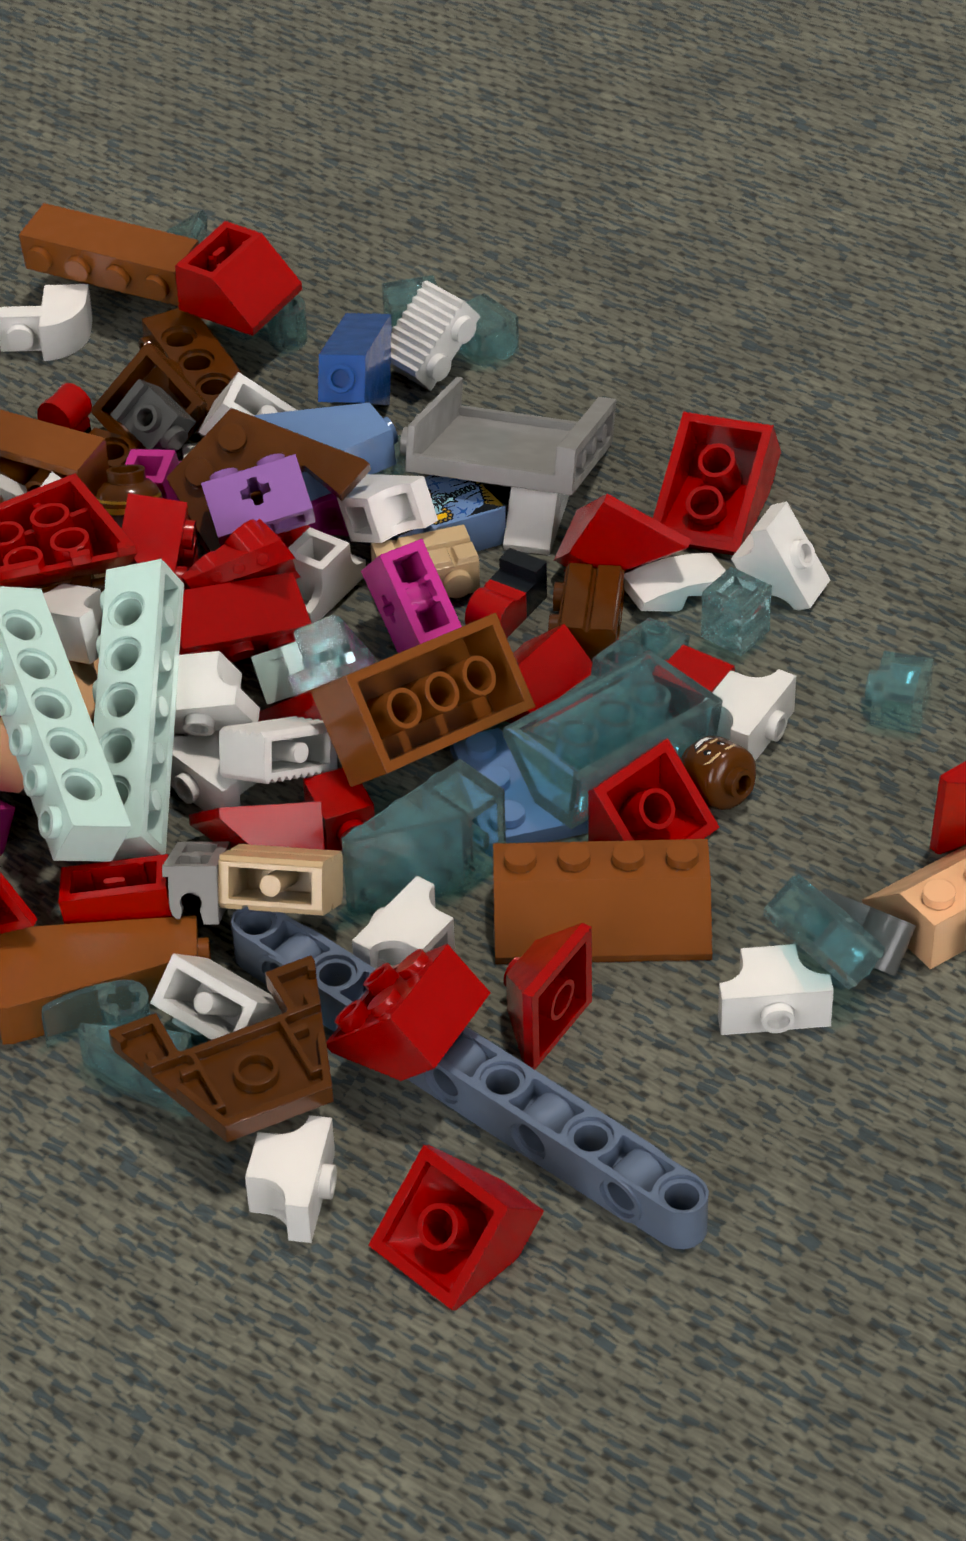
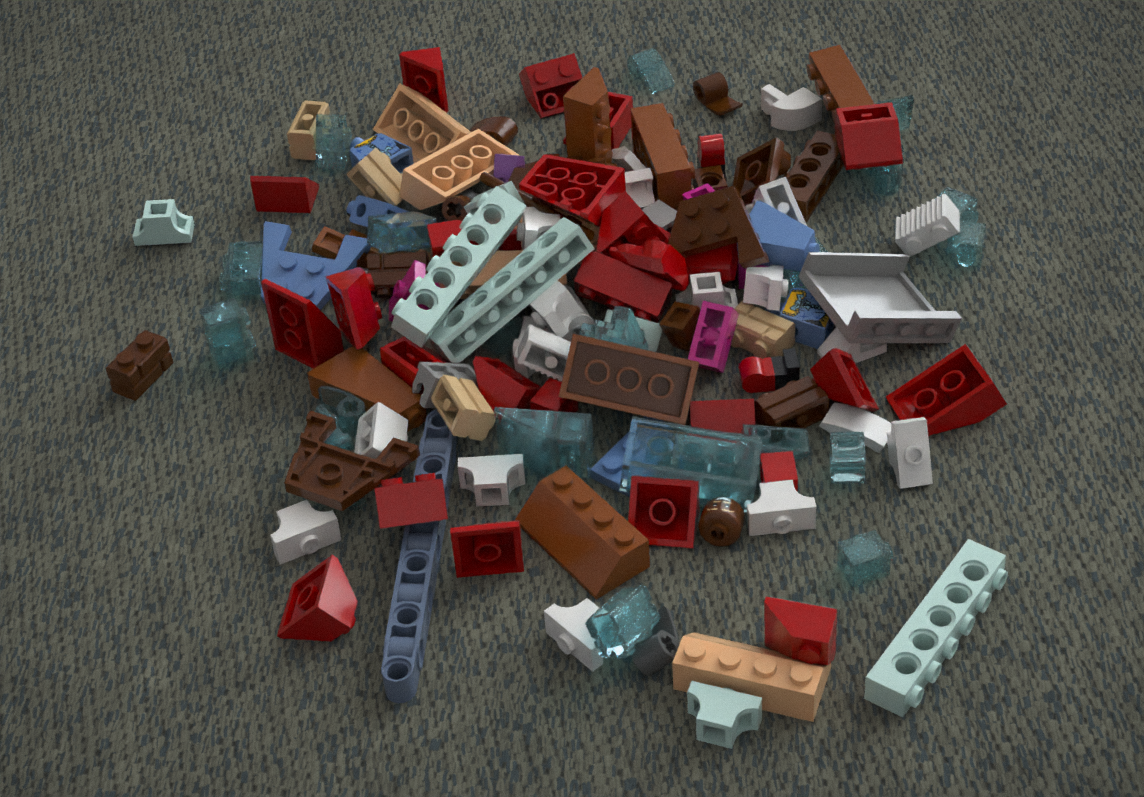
camera: 55 degrees right, 0 degrees up
reddish brown piece [95,464,162,515] -> none
dark grey brick [111,379,196,451] -> none
medium lavender brick [201,453,315,546] -> none
blue slope [318,313,392,405] -> none
none -> reddish brown brick [659,301,700,352]

